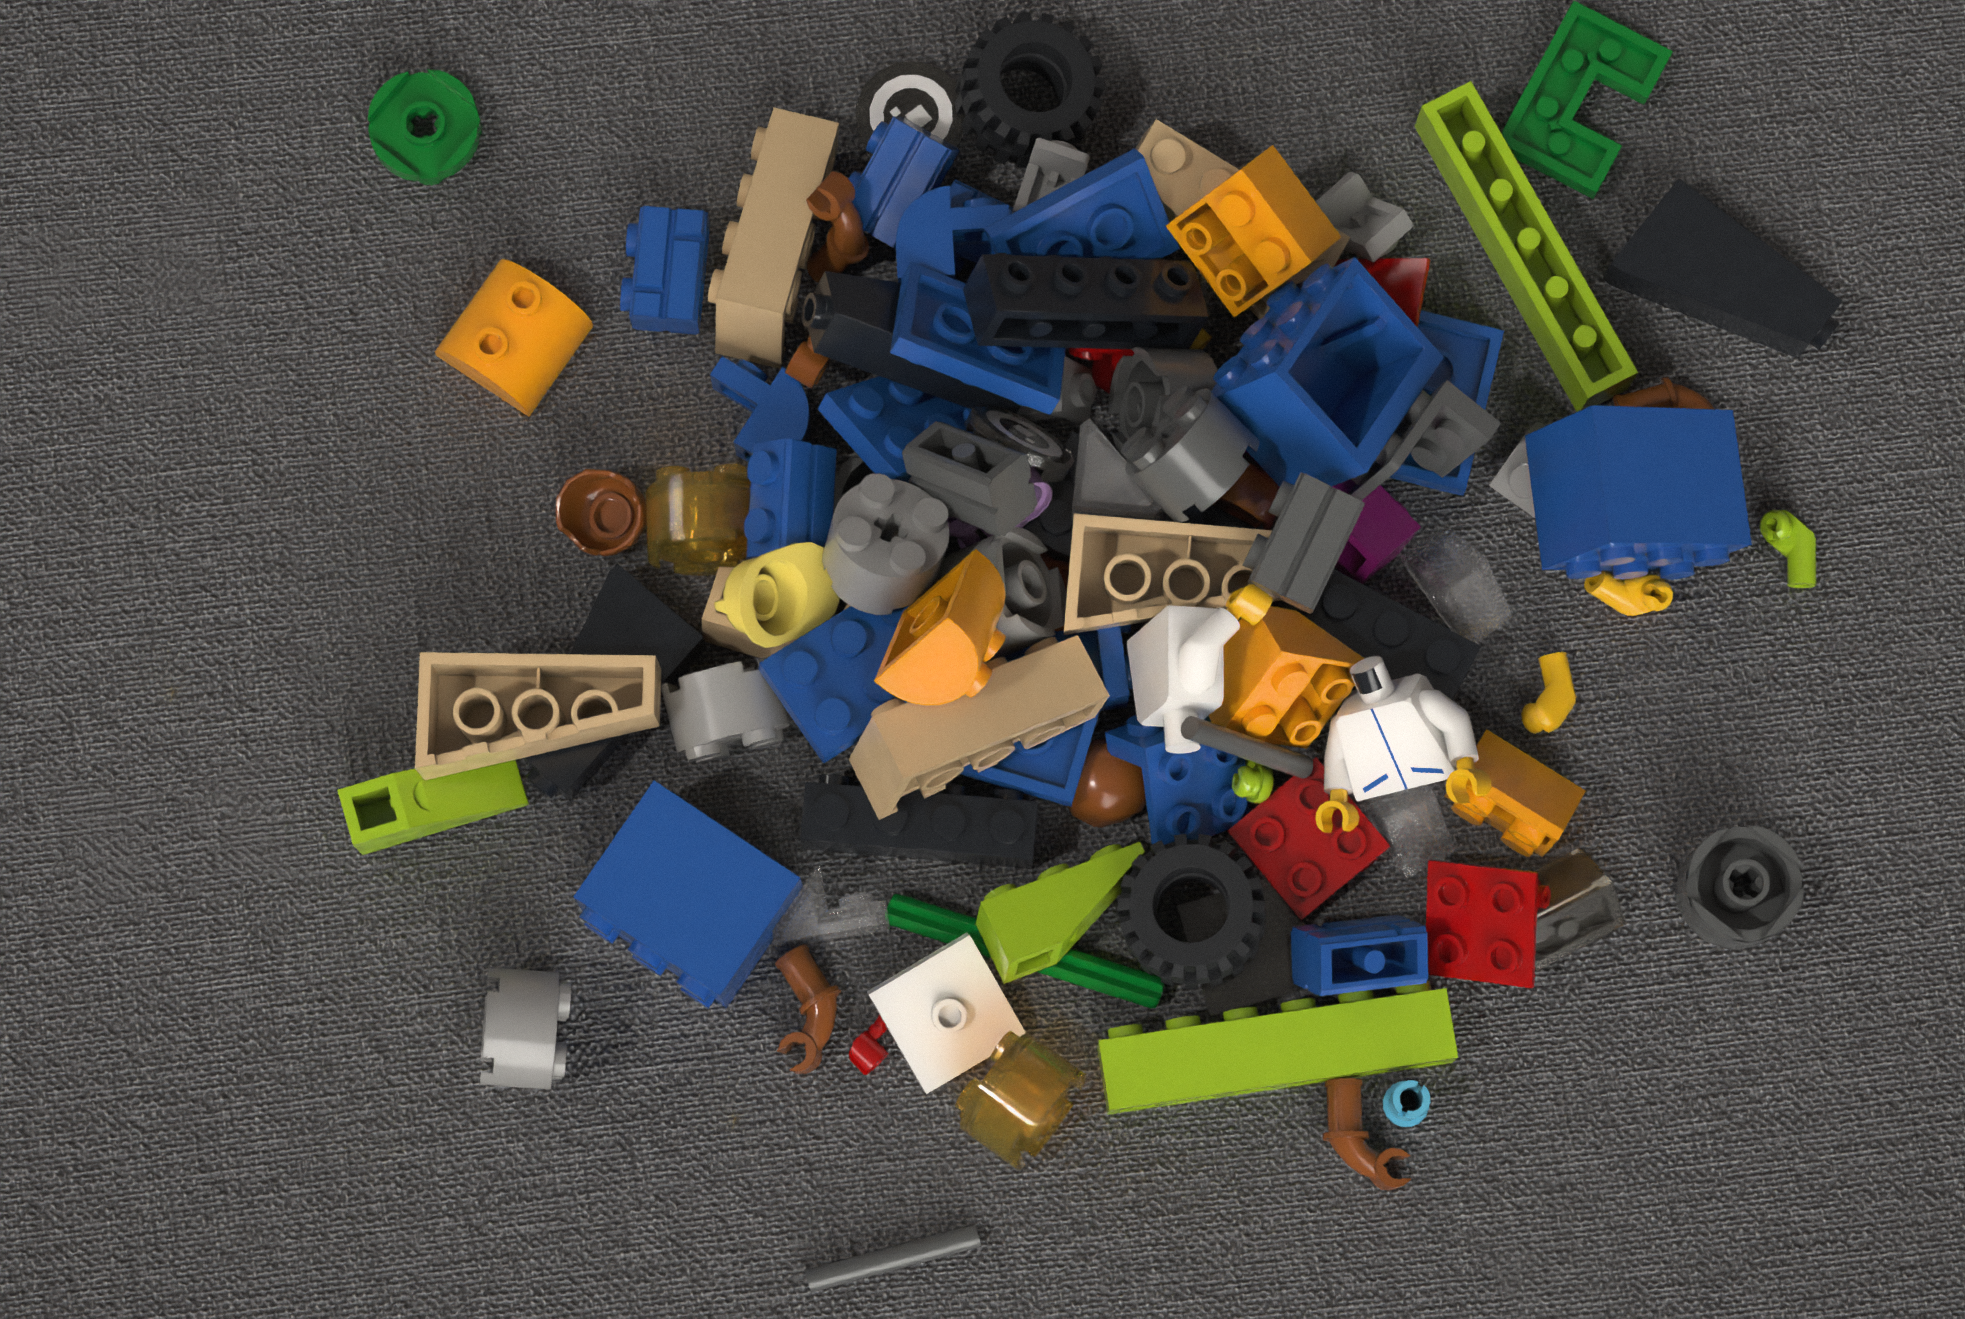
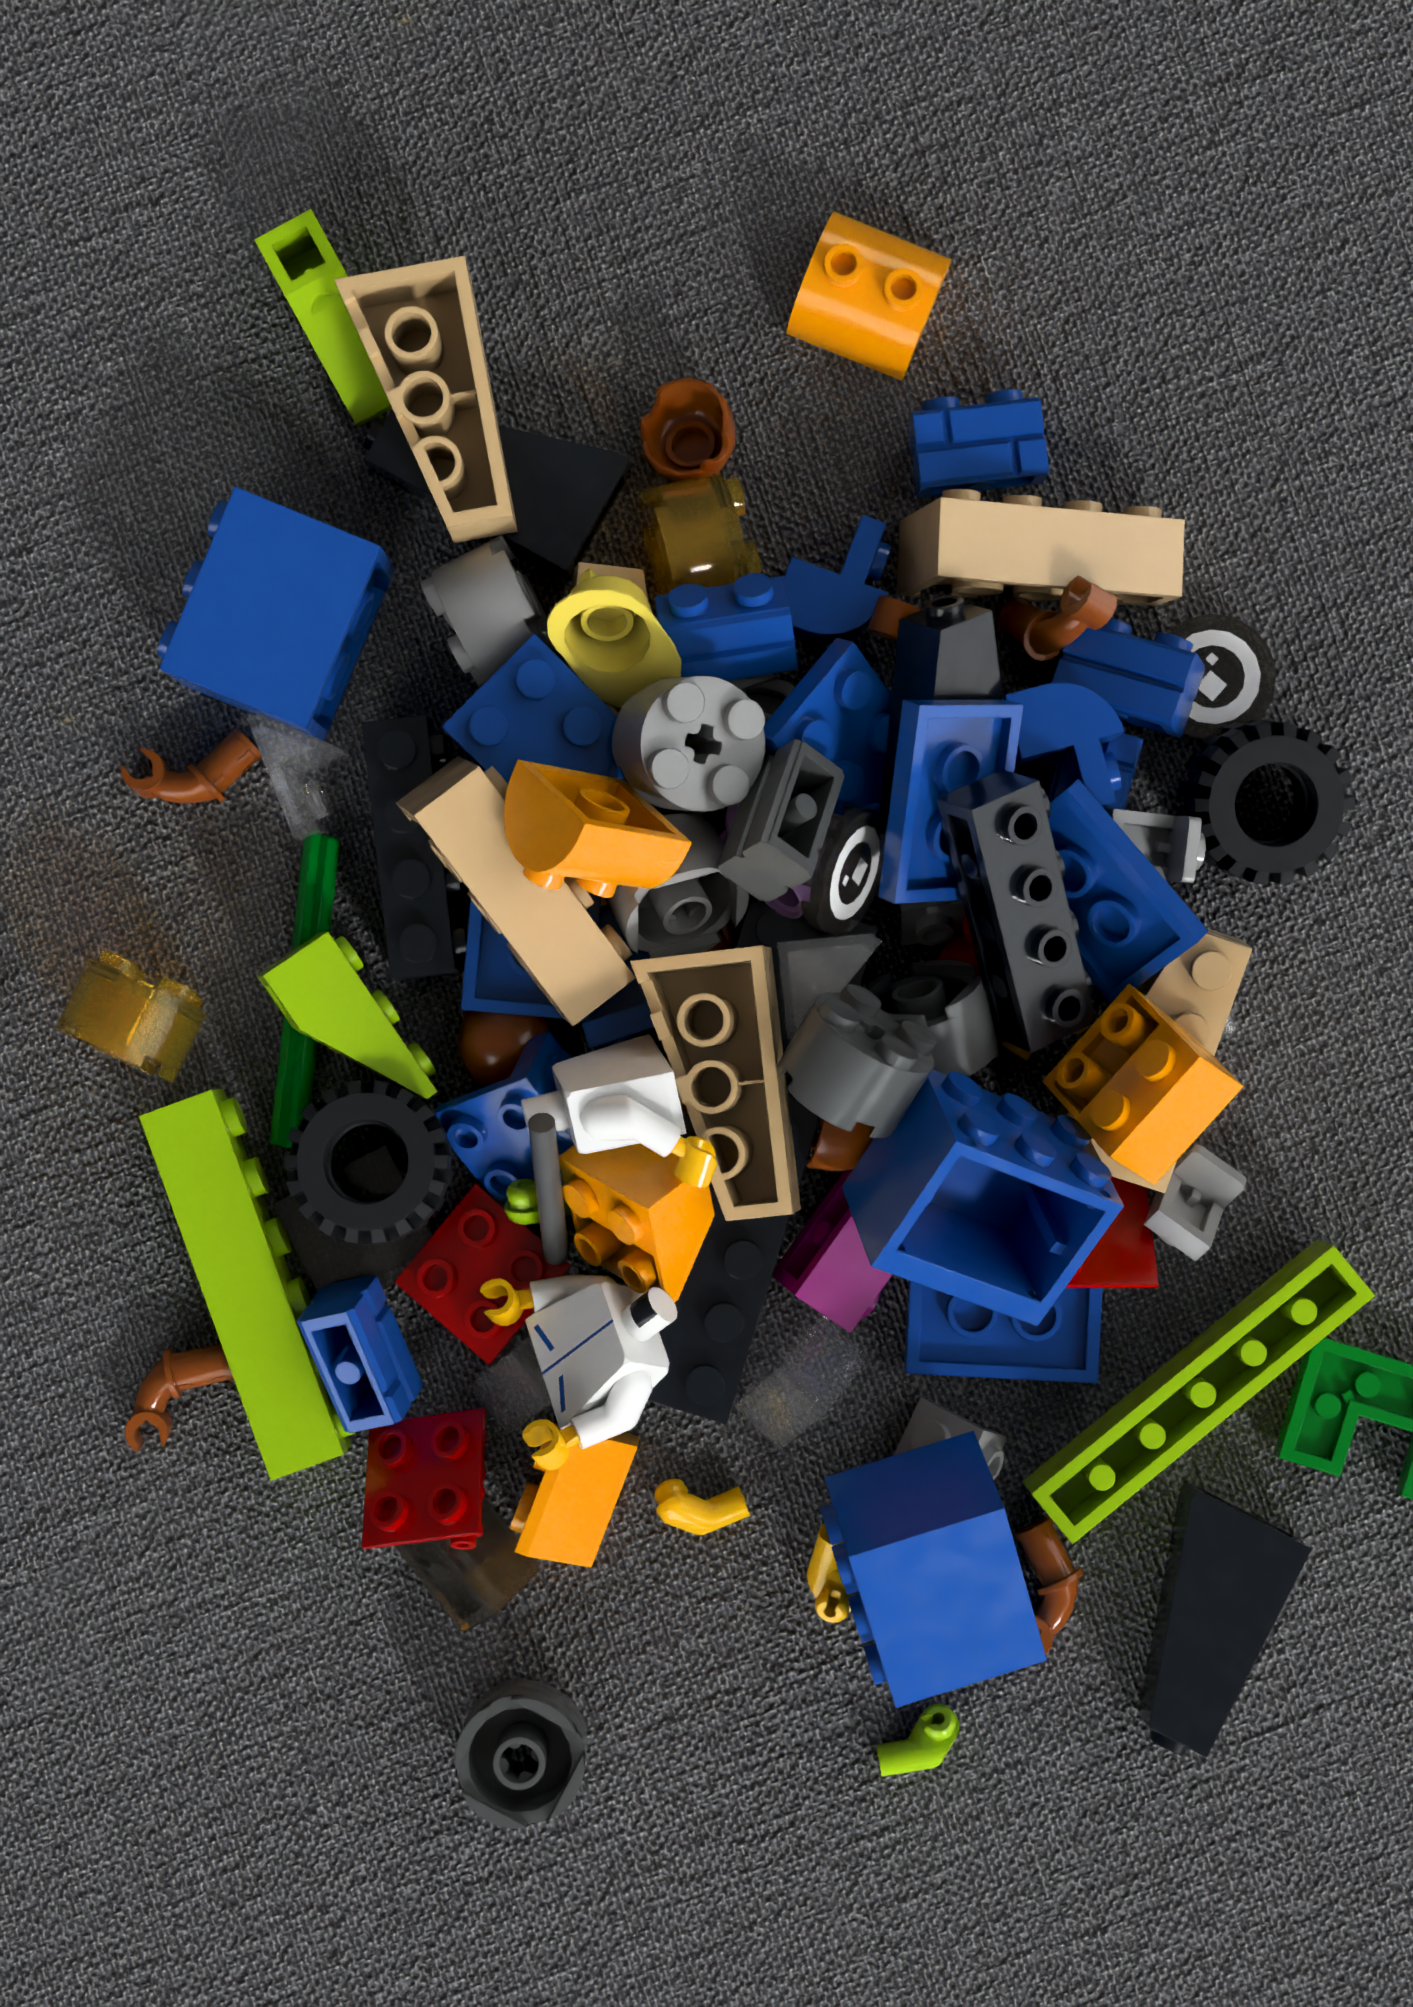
camera: 80 degrees right, 10 degrees up
green plate [368,69,482,186] -> none
light grey brick [479,967,571,1090] -> none
red hand [849,1014,889,1075] -> none
white plate [867,933,1027,1094] -> none
dark grey brick [1242,472,1365,614] -> none
dark grey bracket [1348,380,1501,500] -> none
medium azure pin [1383,1080,1431,1127] -> none

